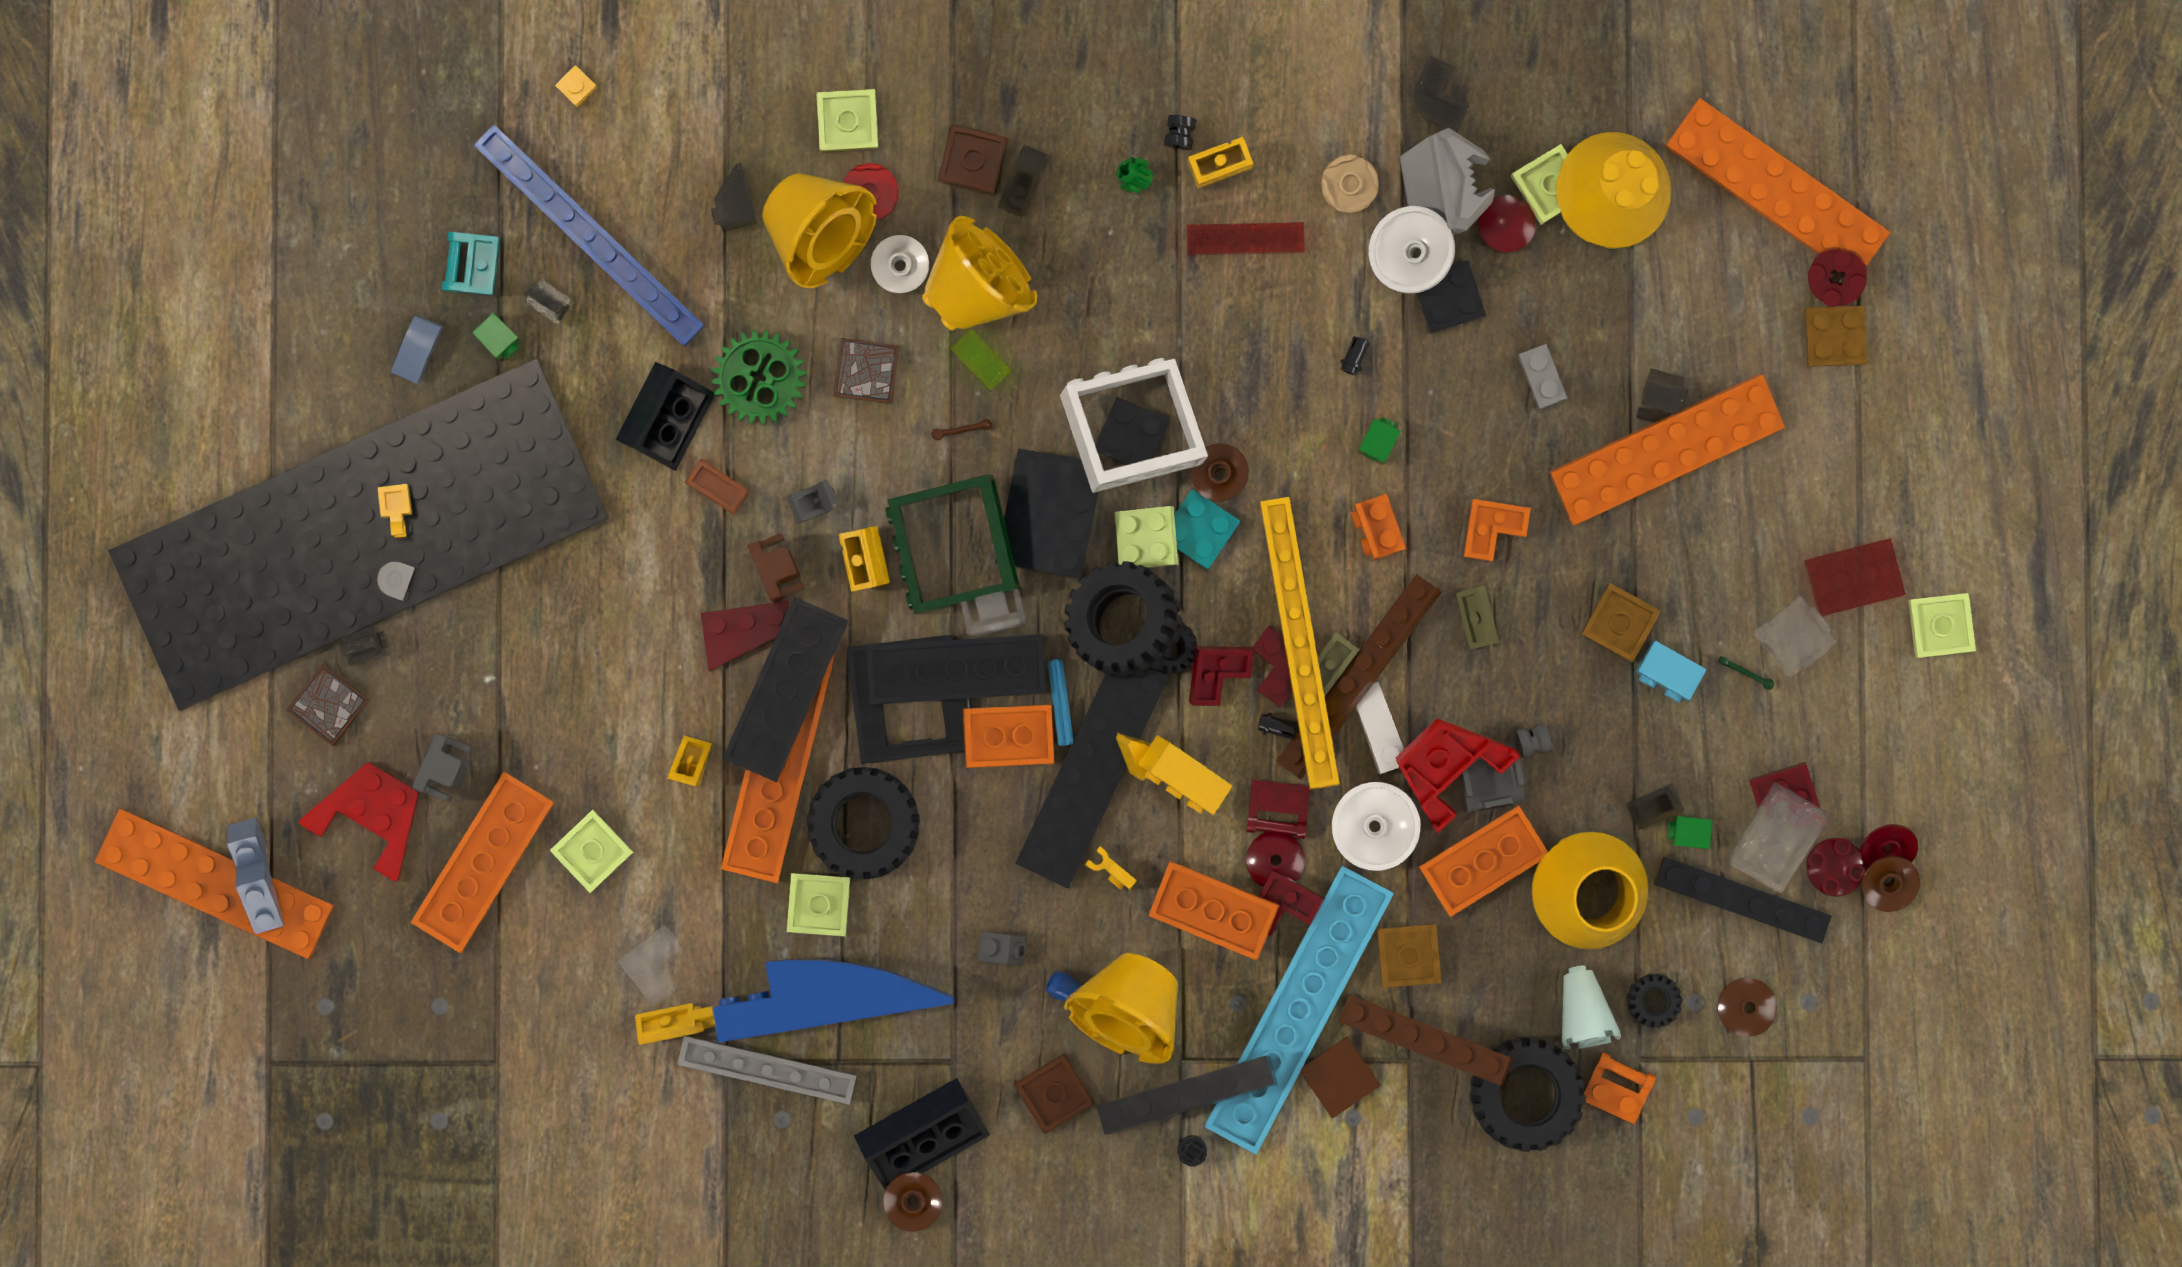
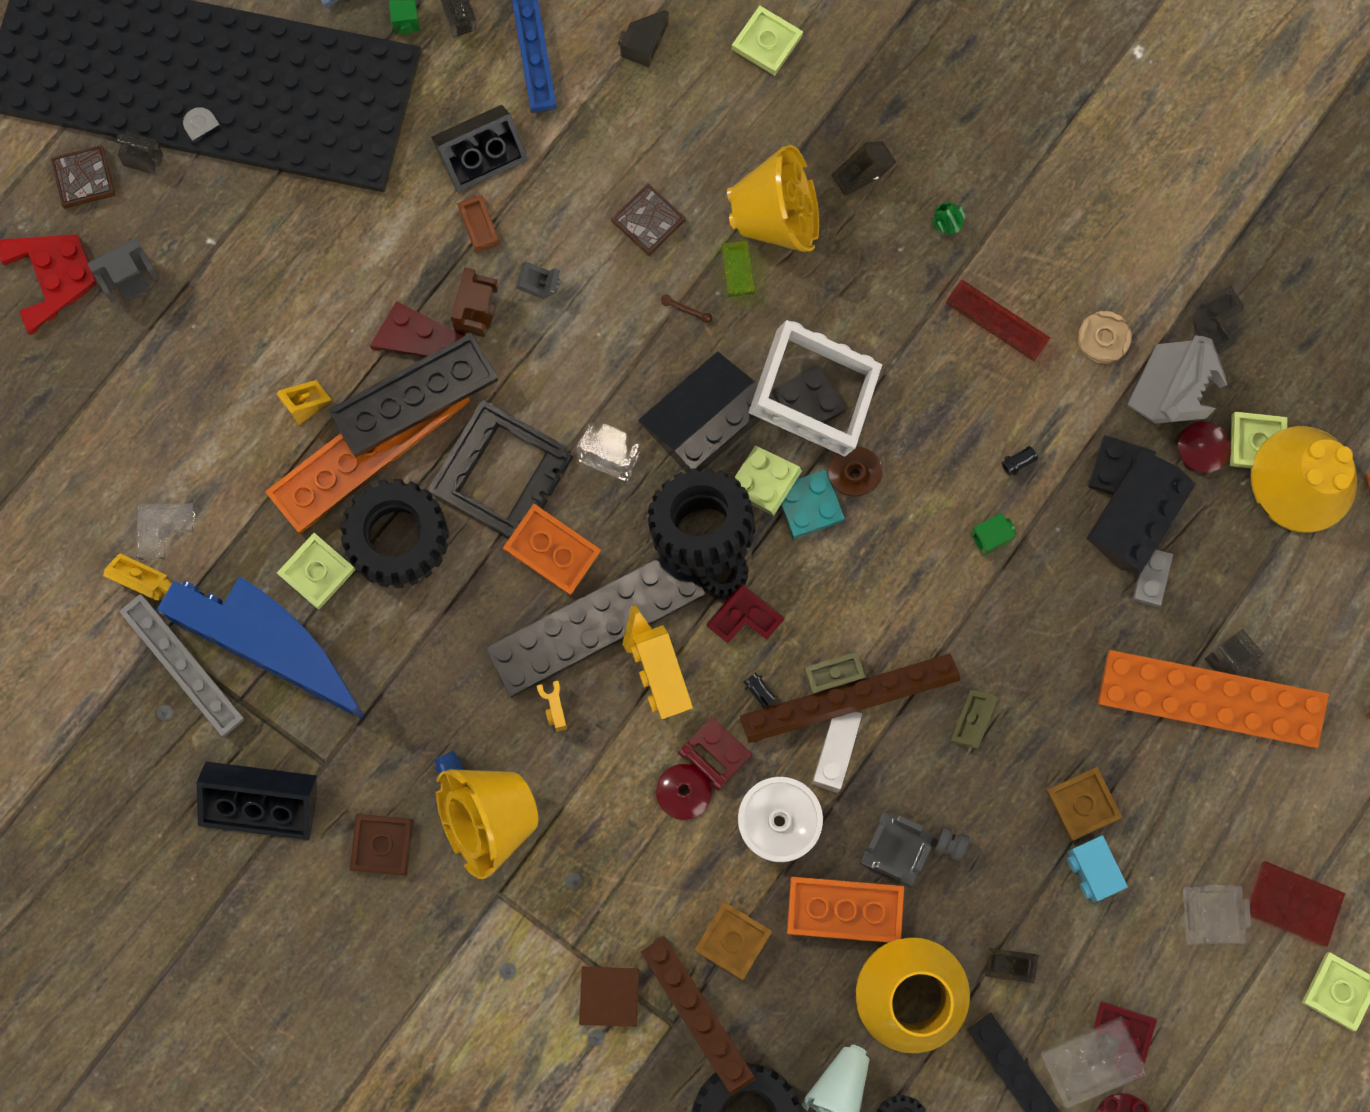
camera: 35 degrees right, 10 degrees down
yellow plate [378,484,412,539] -> none
orange plate [410,772,555,953] -> none
yellowish green plate [550,810,634,893] -> none
green gear [711,330,807,425] -> none
yellow cone [762,173,877,288] -> none
yellow brick [838,526,890,592] -> none
red tile [842,163,899,221] -> none
black plate [866,634,1046,705] -> none
white dish [871,235,929,294] -> none
reddish brown dish [883,1172,943,1232] -> none
dark green window [885,474,1021,614] -> none
reddish brown tile [938,124,1008,196] -> none
dark grey bracket [978,931,1027,966] -> none
dark azure axle [1047,659,1074,746] -> none
black brick [1096,1055,1278,1135] -> none
orange plate [1148,861,1280,961] -> none
black wheel [1164,115,1197,150] -> none
black wheel [1177,1135,1207,1167] -> none
yellow brick [1187,137,1253,189] -> none
medium azure plate [1204,866,1394,1155] -> none
dark red plate [1252,626,1292,708] -> none
dark red plate [1259,870,1325,936] -> none
yellow plate [1260,497,1340,790] -> none
orange bracket [1350,494,1406,561] -> none
white dish [1369,206,1455,294] -> none
red wing [1395,718,1520,833] -> none
orange plate [1463,499,1531,562] -> none
green brick [1666,816,1712,849] -> none
dark green hinge [1718,656,1774,690] -> none
none -> black slope [1086,450,1196,573]

